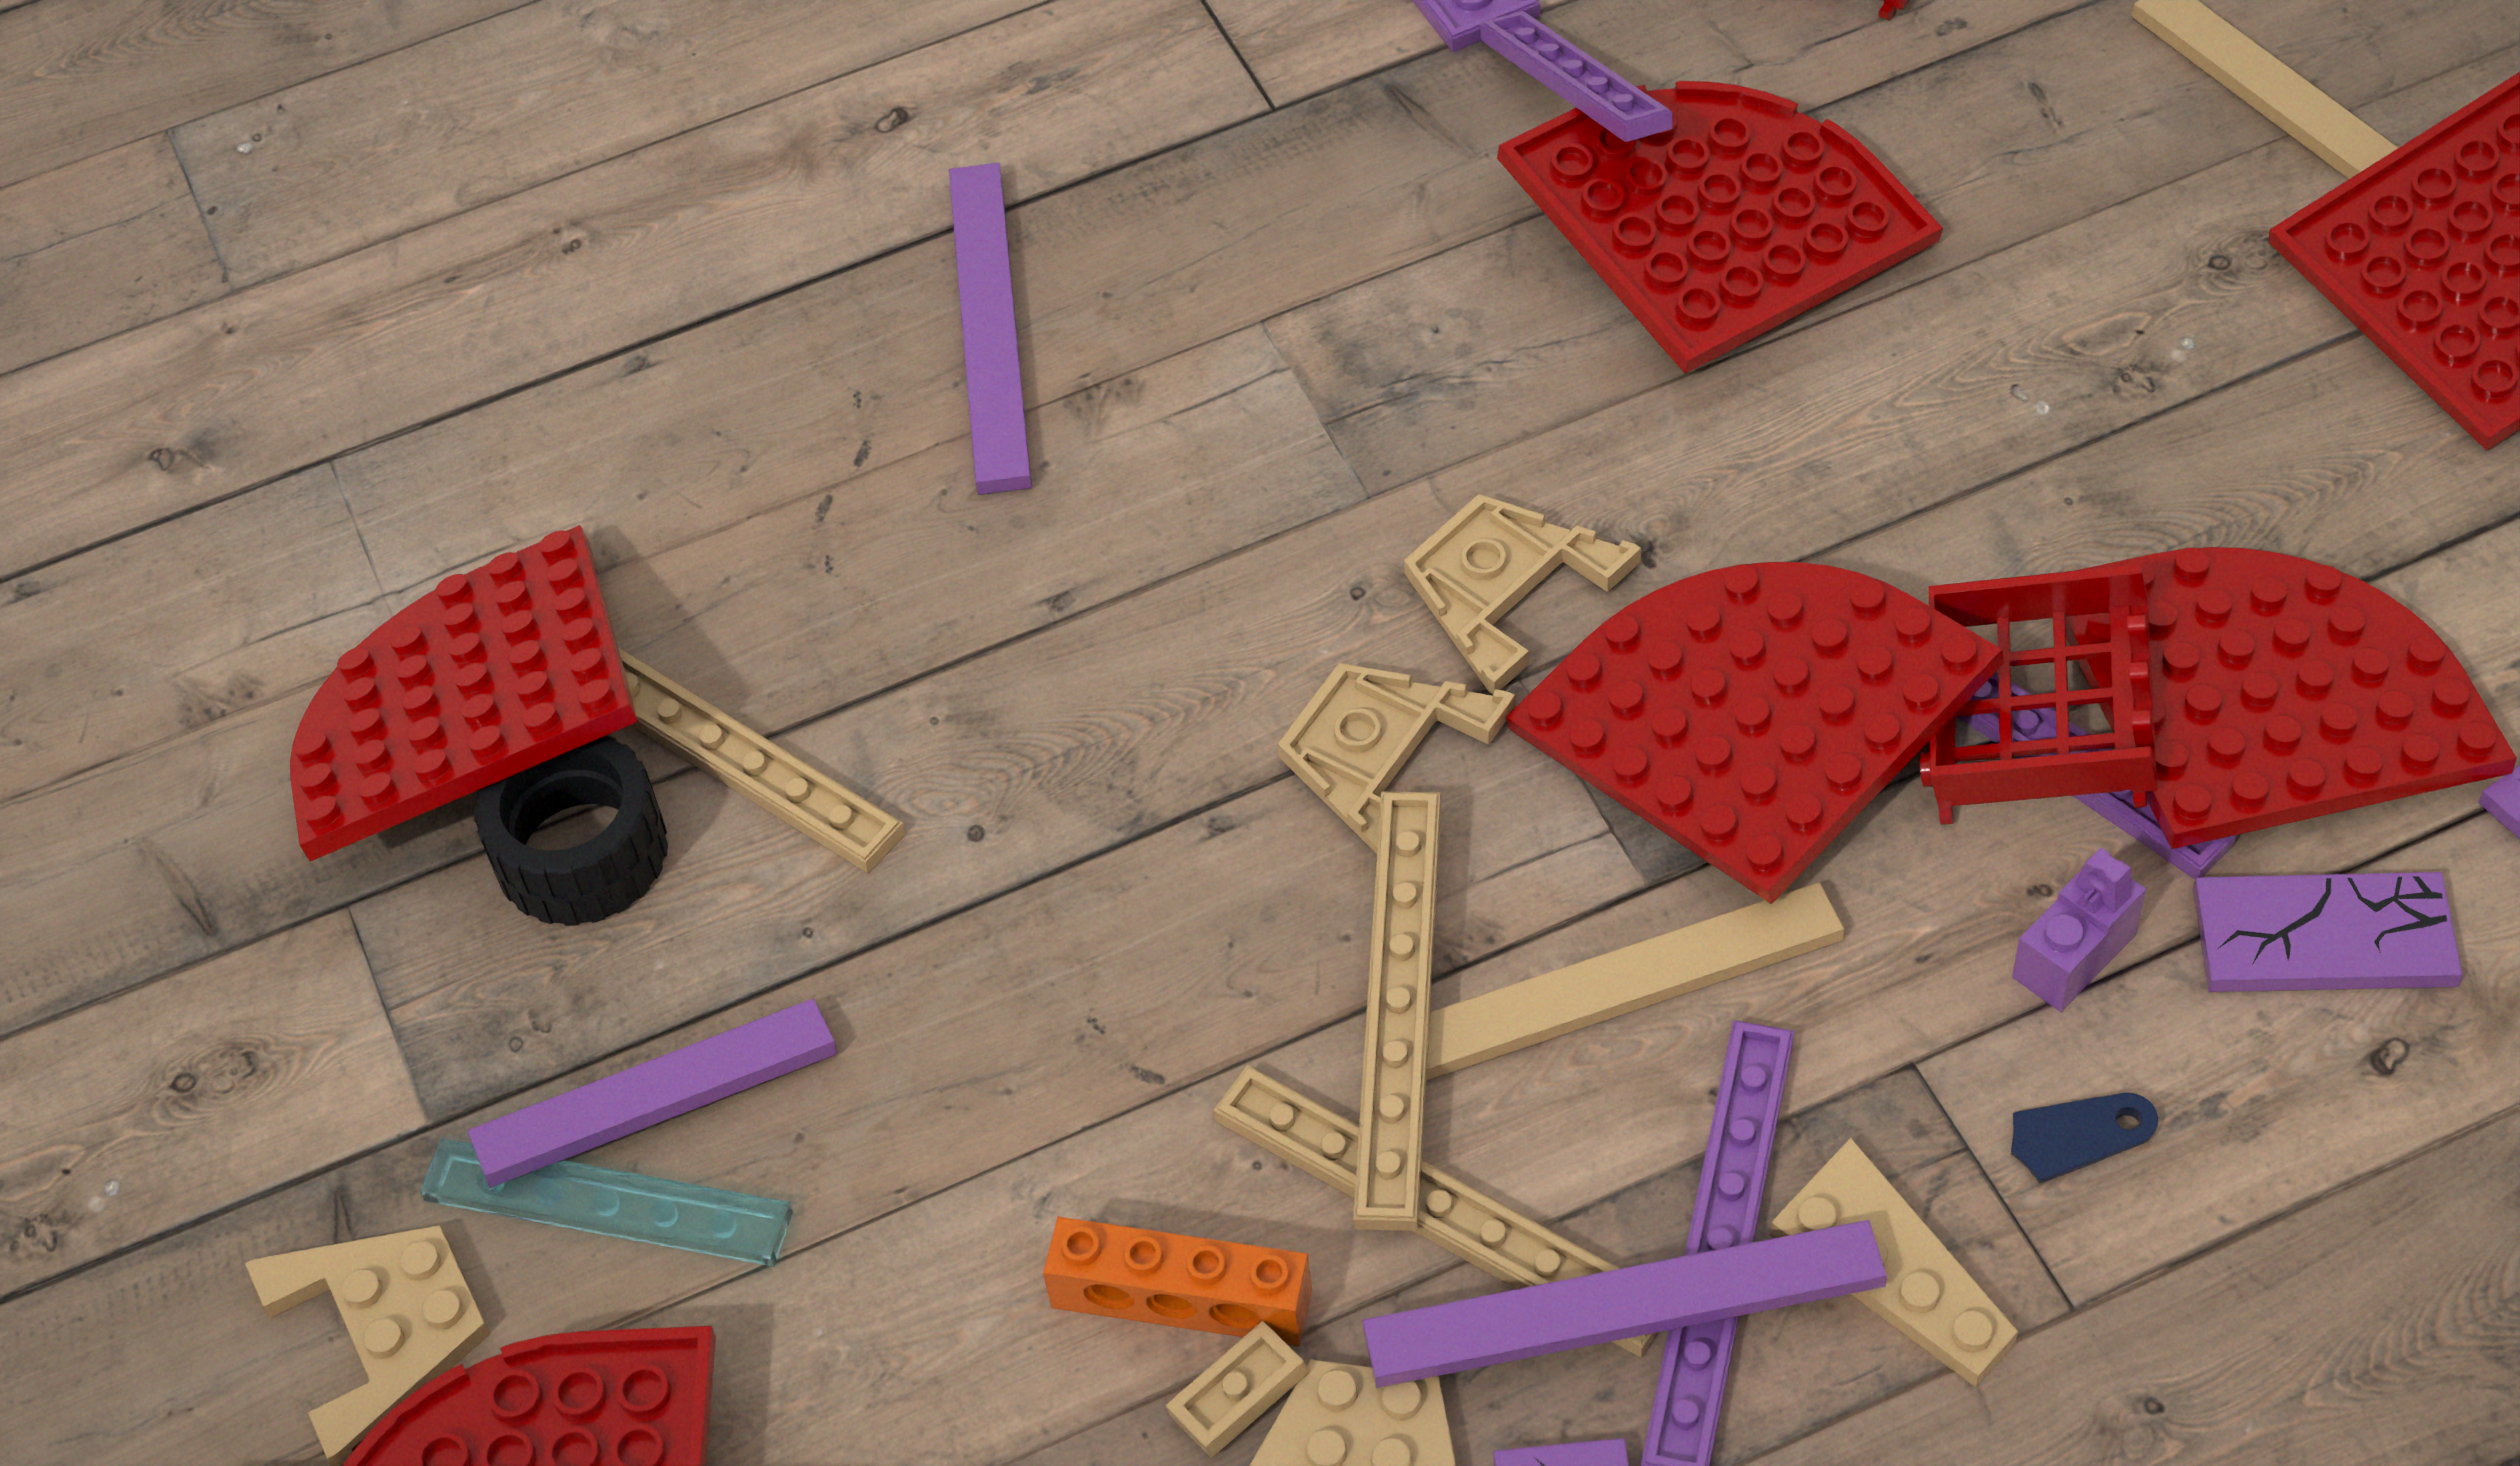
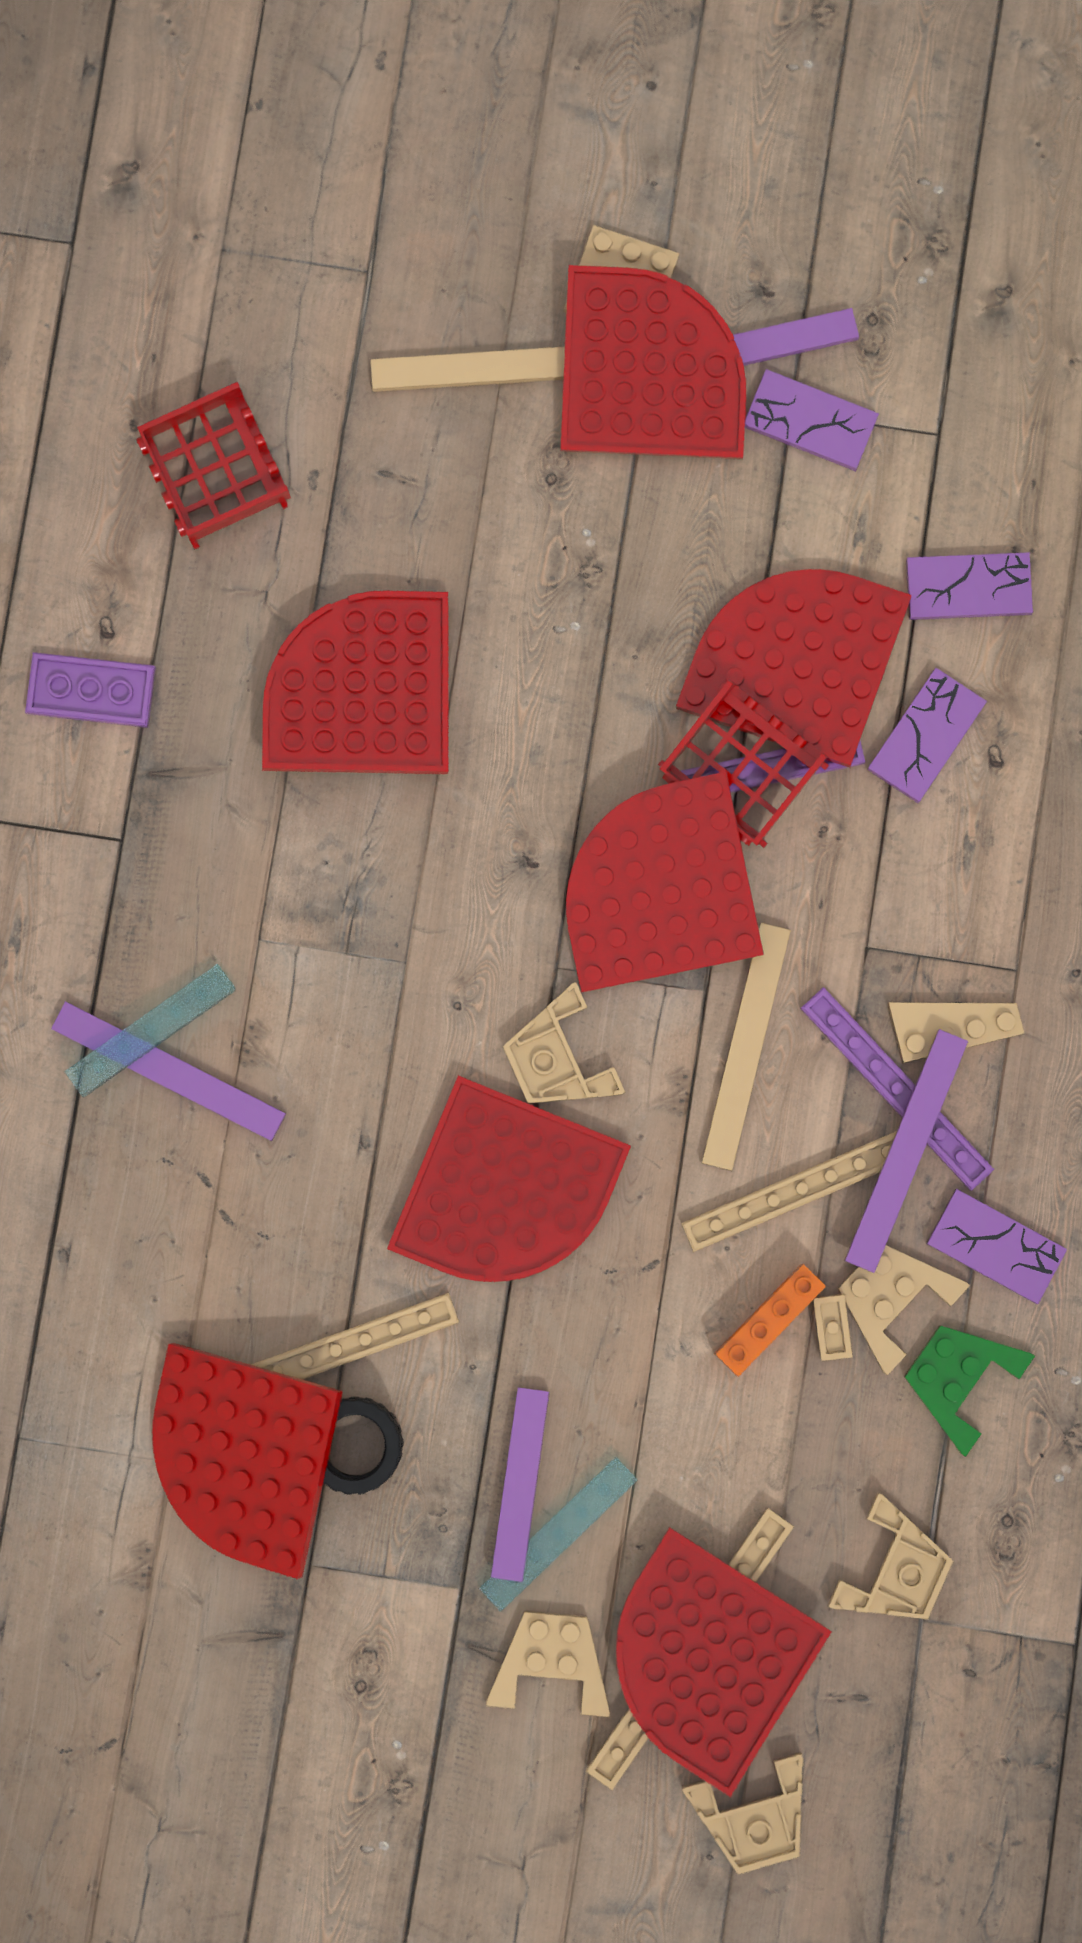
camera: 60 degrees left, 30 degrees up
tan tile [1353,792,1441,1231] -> none
tan wing [1404,494,1641,694] -> none
medium lavender tile [1480,11,1673,142] -> none
dark blue piece [2011,1093,2158,1183] -> none
medium lavender hinge [2012,847,2146,1012] -> none
none -> clear light blue tile [64,964,236,1098]
none -> red plate [387,1075,631,1282]

